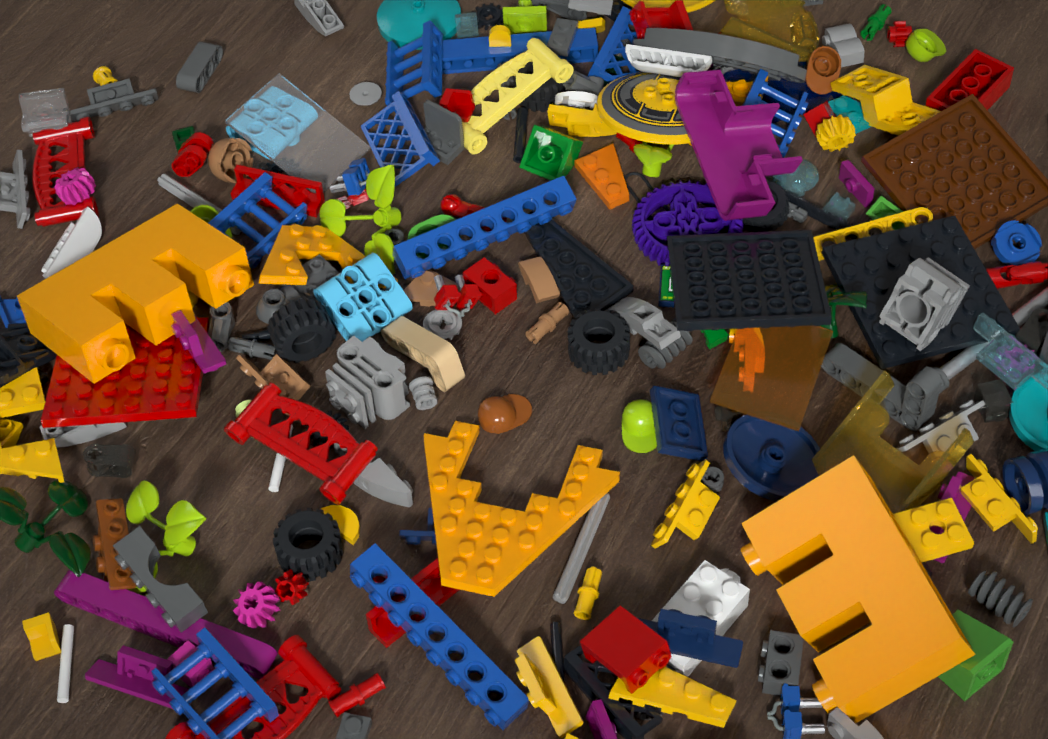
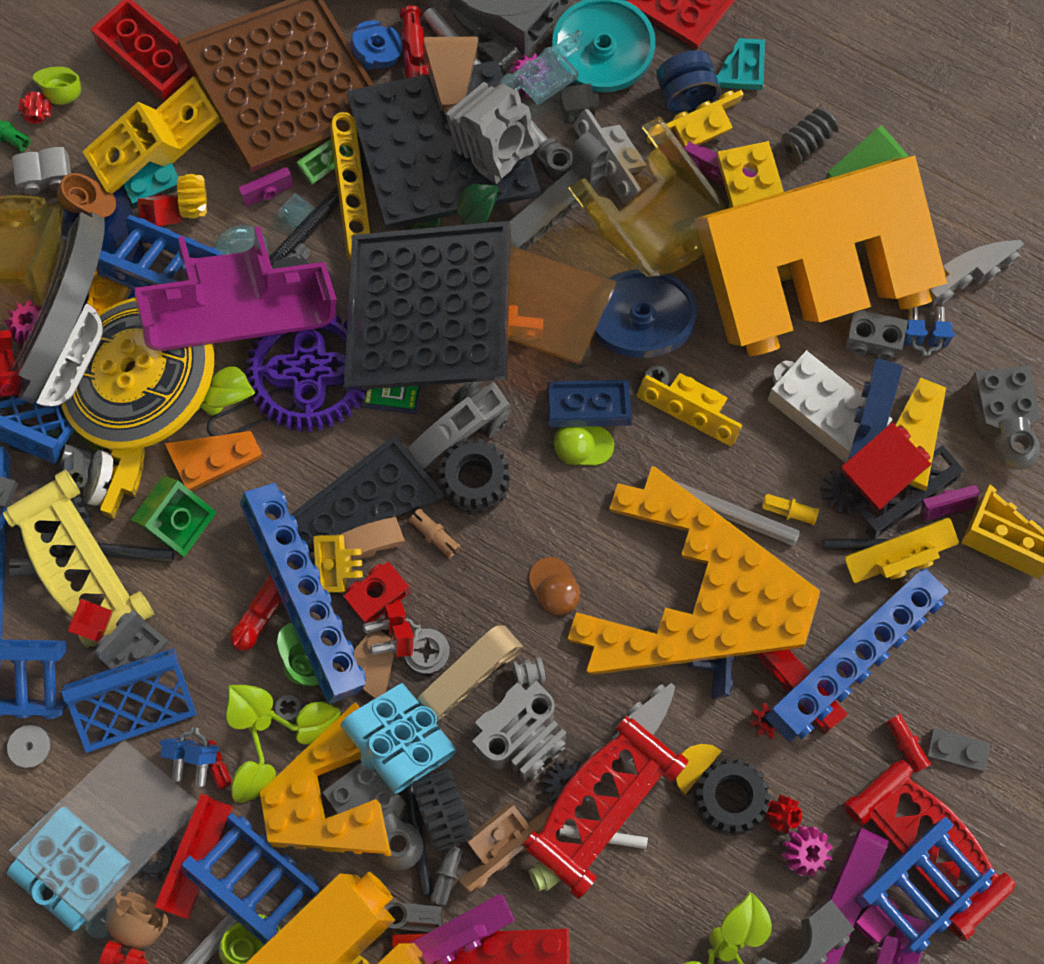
camera: 90 degrees left, 20 degrees up
none -> yellow hinge [314,535,363,592]
none -> medium nougat slope [423,37,478,114]

